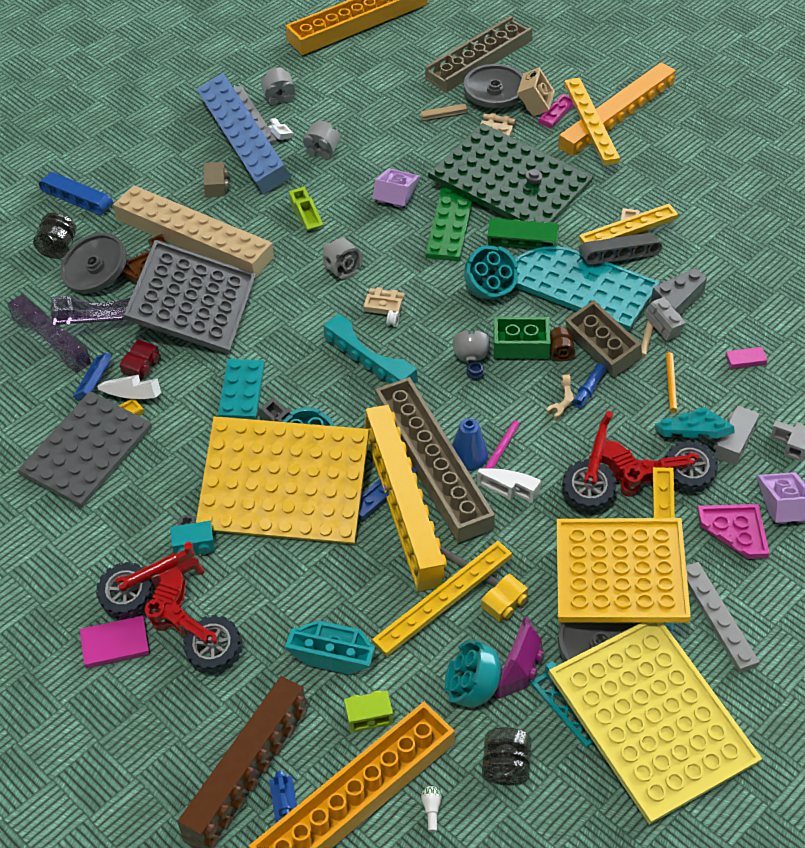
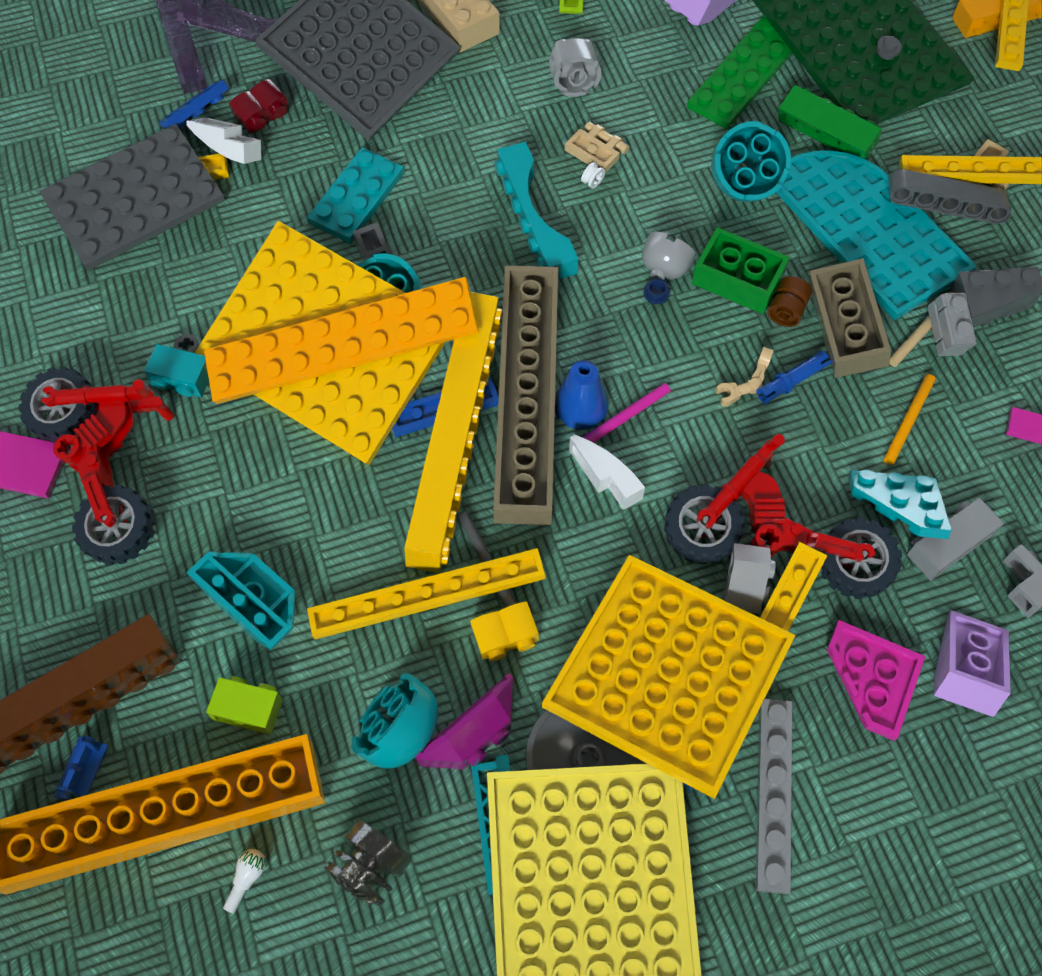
camera: 25 degrees right, 15 degrees up
none -> light orange plate [204,277,479,404]
none -> light grey brick [724,543,776,614]

